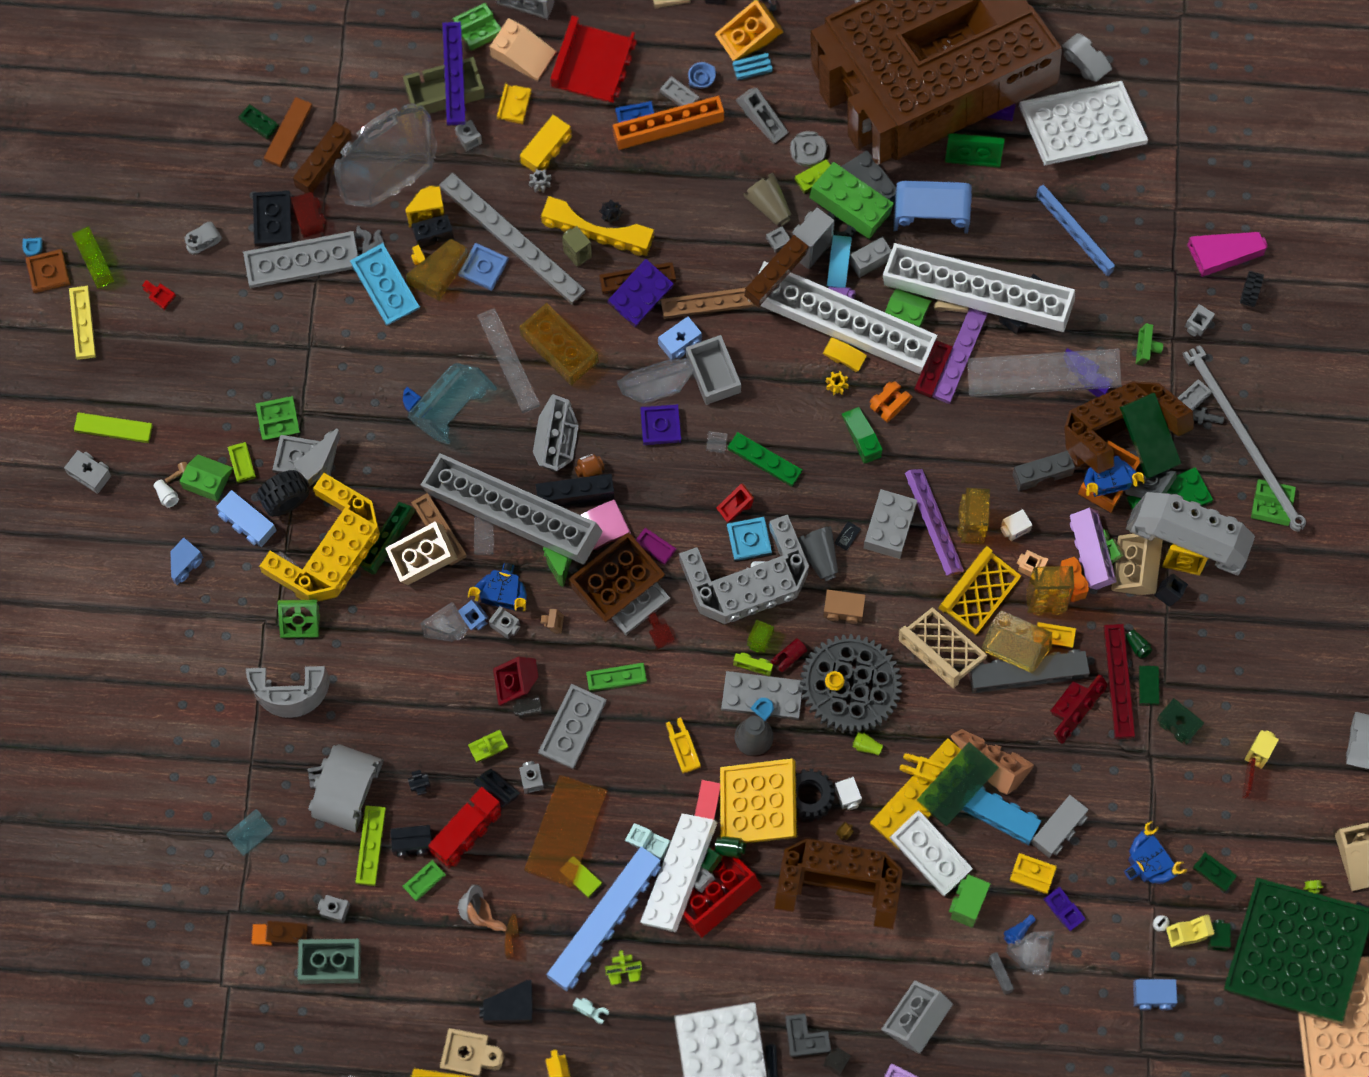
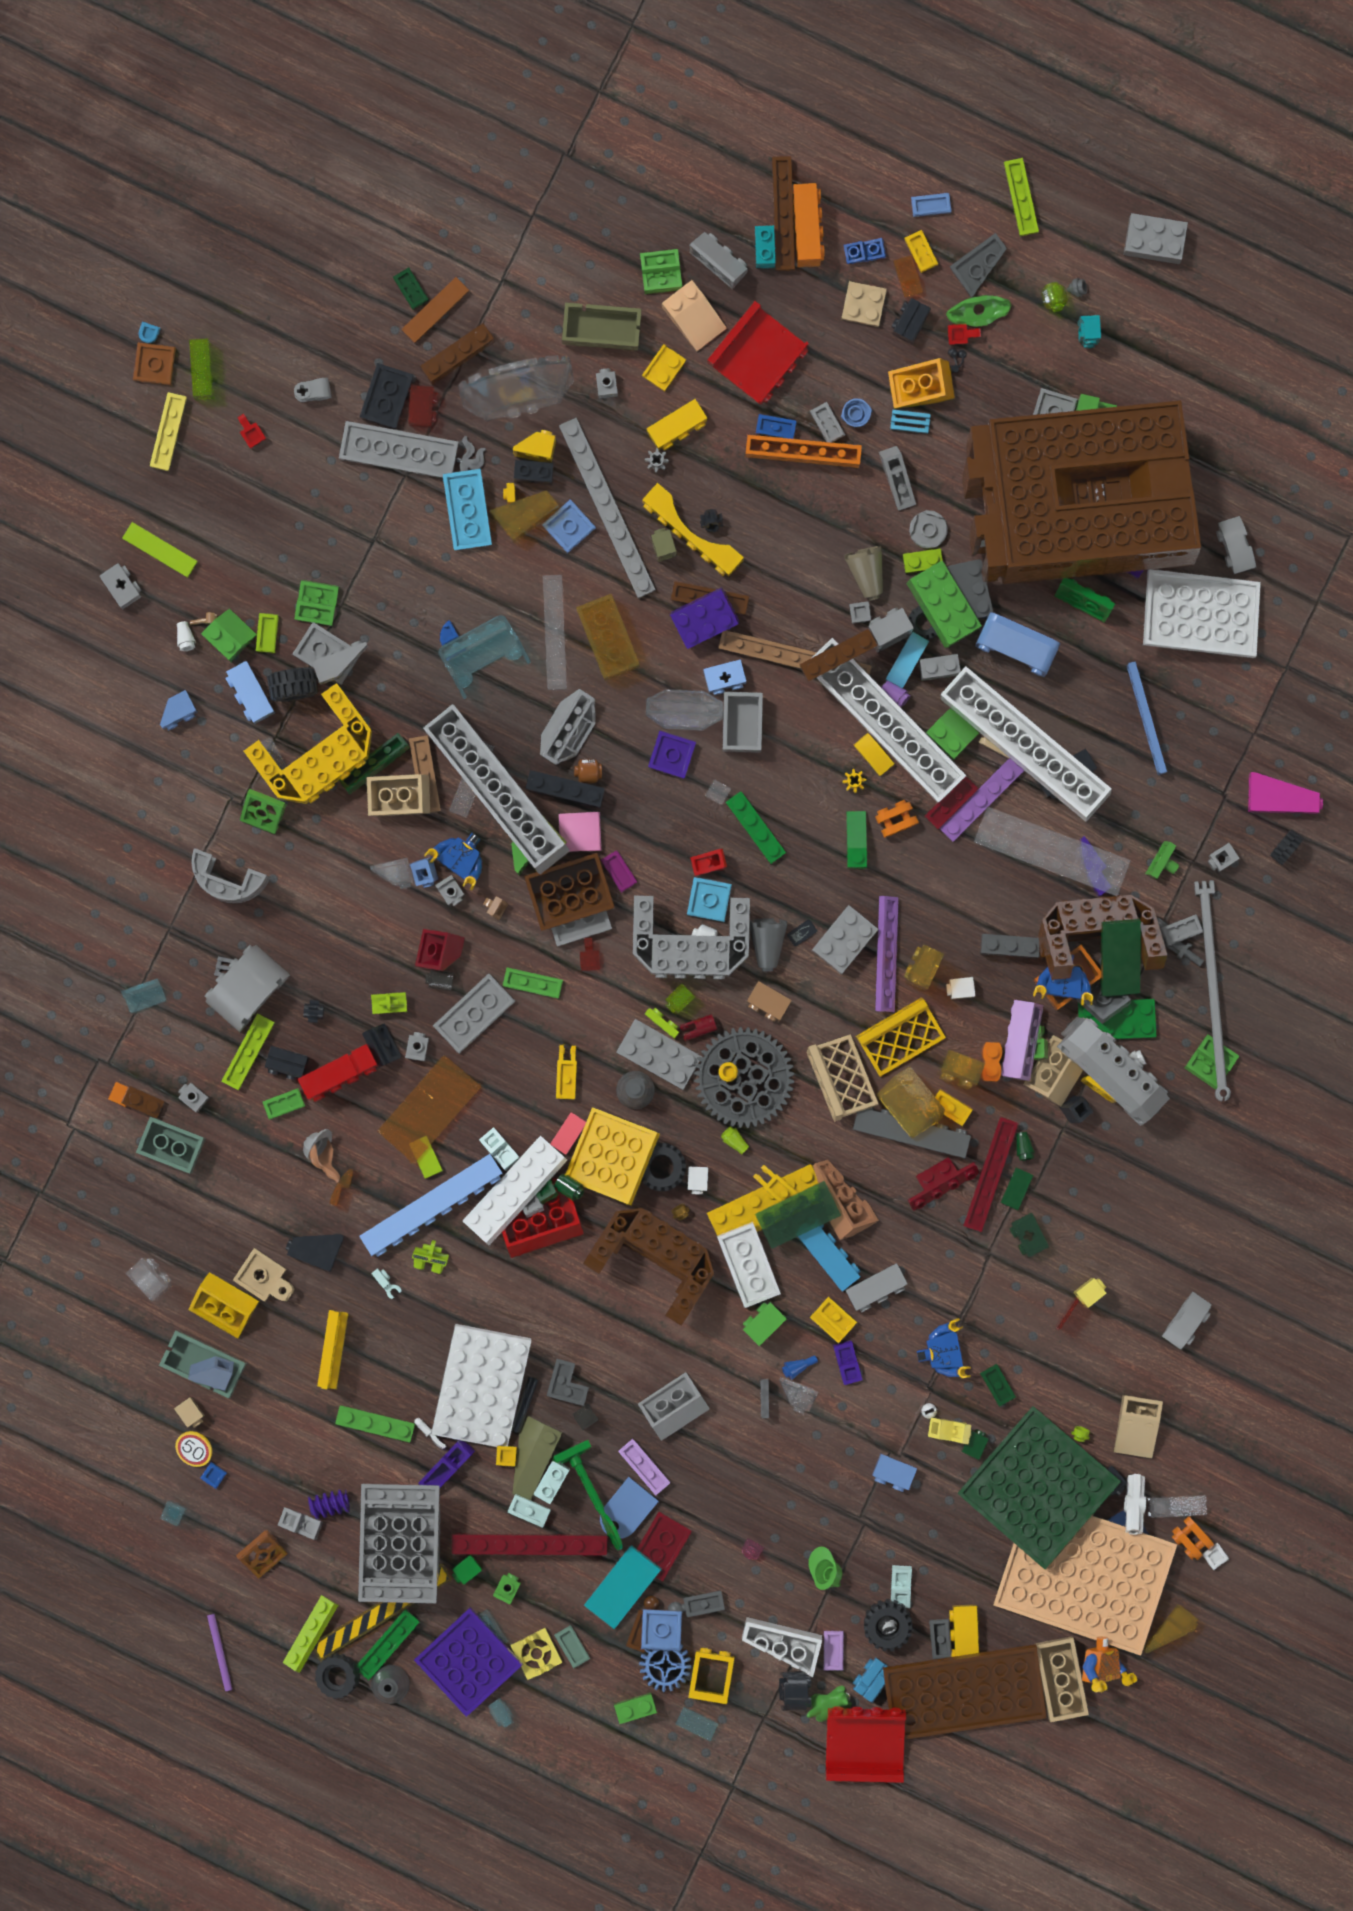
camera: 20 degrees right, 15 degrees up
dark purple plate [443,22,466,126] -> none
dark azure tile [750,698,774,721] -> none
light nougat window [1017,550,1048,581] -> none

